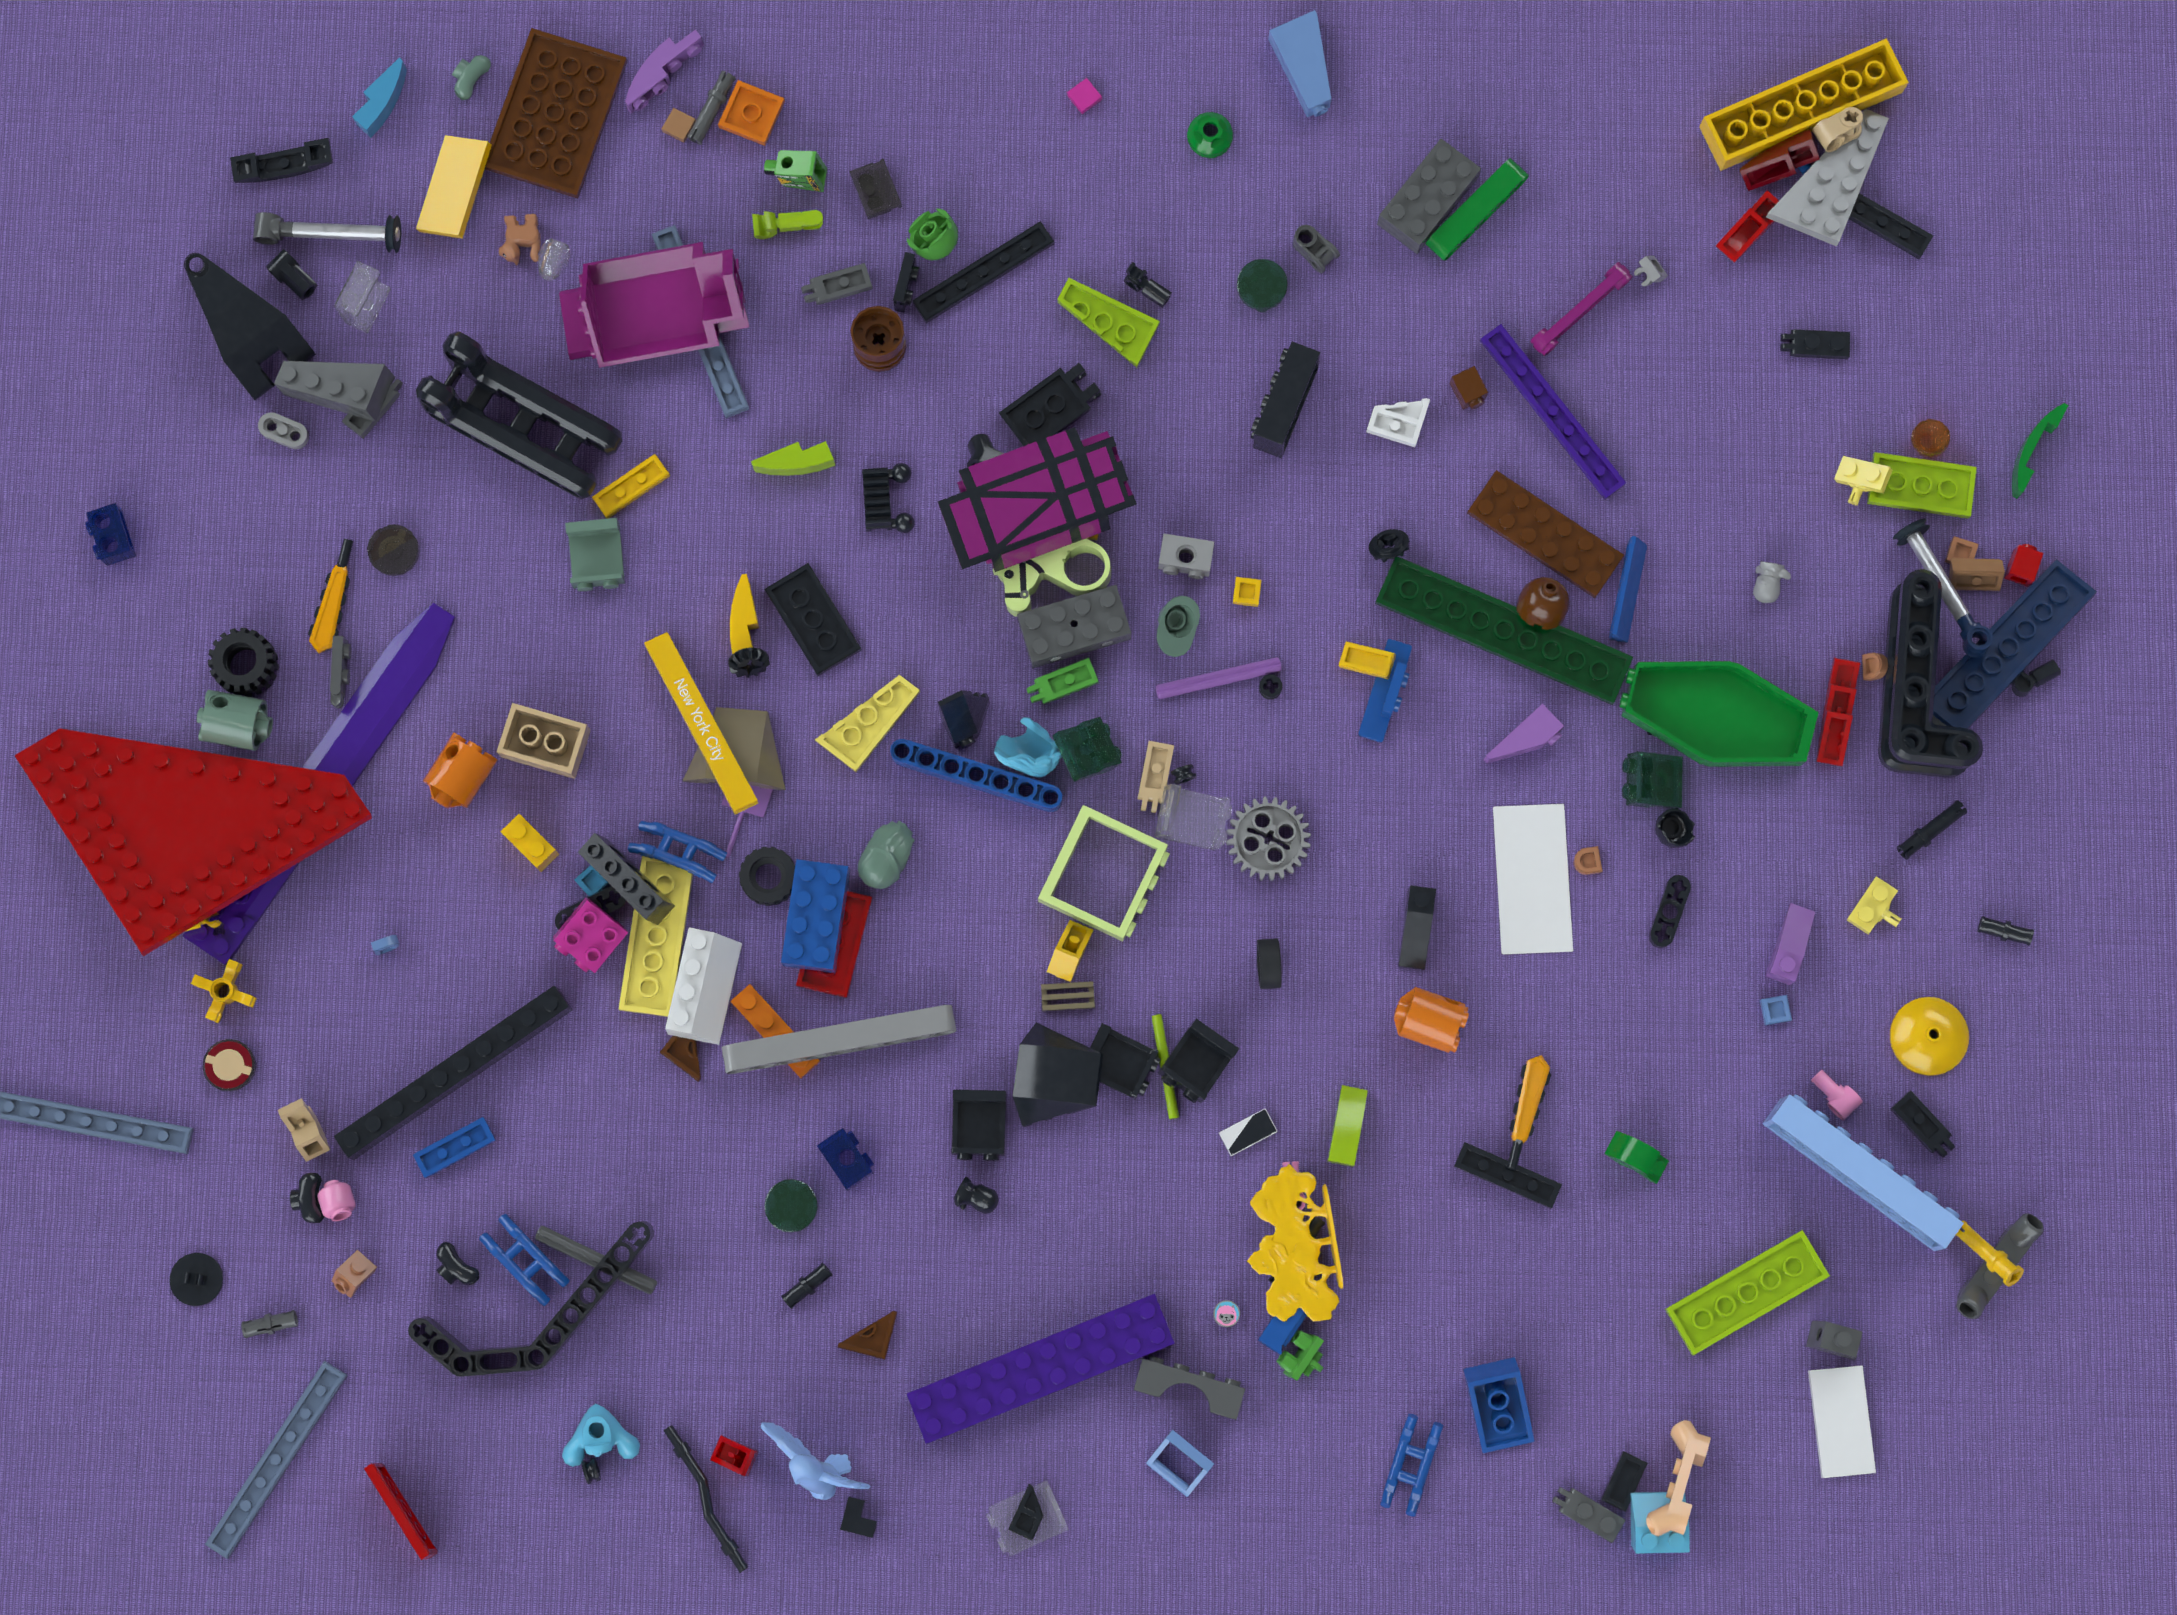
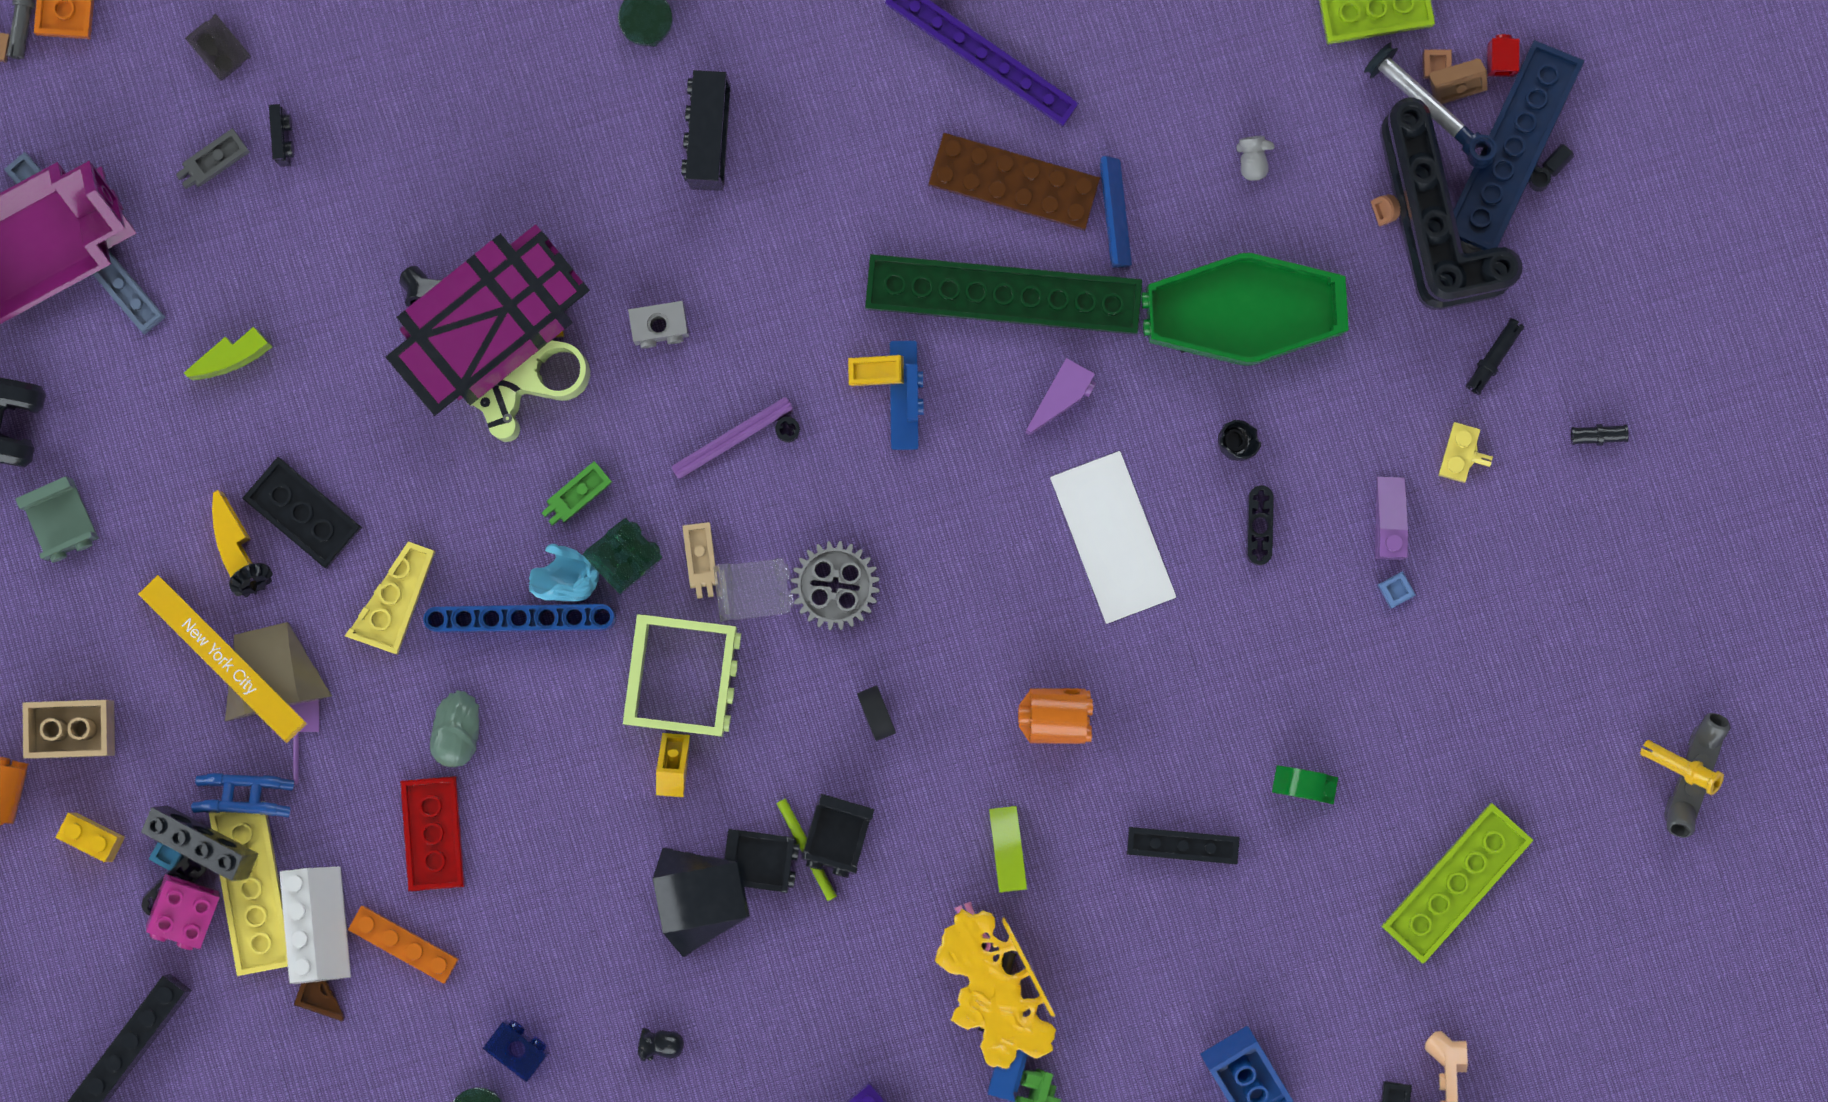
camera: 20 degrees left, 5 degrees up
yellow tile [592,454,670,519] -> none
light grey beam [721,1005,957,1074] -> none
black tyre [739,847,795,906] -> none
lime piece [752,210,823,239] -> none
bright green torso [764,150,827,192] -> none
blue brick [781,859,851,973] -> none
reddish brown wheel [850,306,907,372] -> none
black gear [862,463,915,533] -> none
bright green cylinder [907,208,958,261] -> none
black tile [912,221,1054,323] -> none
black wedge [938,690,990,749] -> none
black panel [951,1090,1006,1161] -> none
black tile [999,363,1102,446] -> none
dark grey piece [1017,585,1131,669] -> none
dark tan tile [1041,981,1095,1011] -> none
lime wing [1057,278,1160,368] -> none
black bar [1123,262,1172,308] -> none
sand green piece [1156,596,1200,657] -> none
black bush [1171,764,1197,785] -> none
tile [1213,1300,1240,1327] -> none
black tile [1219,1109,1278,1156] -> none
yellow plate [1233,577,1261,607] -> none
white wing [1366,398,1430,447] -> none
black gear [1369,529,1410,562] -> none
black slope [1398,885,1436,970] -> none
reddish brown brick [1449,366,1488,410] -> none
light orange sword [1506,1055,1551,1171] -> none
reddish brown cylinder [1517,577,1570,630] -> none
nougat tile [1573,846,1603,875] -> none
clear green plate [1622,751,1683,809] -> none
light blue brick [1762,1094,1964,1251] -> none
dark grey torso [1806,1321,1862,1360] -> none
white tile [1808,1366,1876,1478] -> none
bright pink pin [1811,1070,1863,1120] -> none
red slope [1816,657,1860,766] -> none
light yellow plate [1834,456,1893,505] -> none
yellow dish [1890,997,1969,1076] -> none
black hinge [1890,1090,1955,1158] -> none

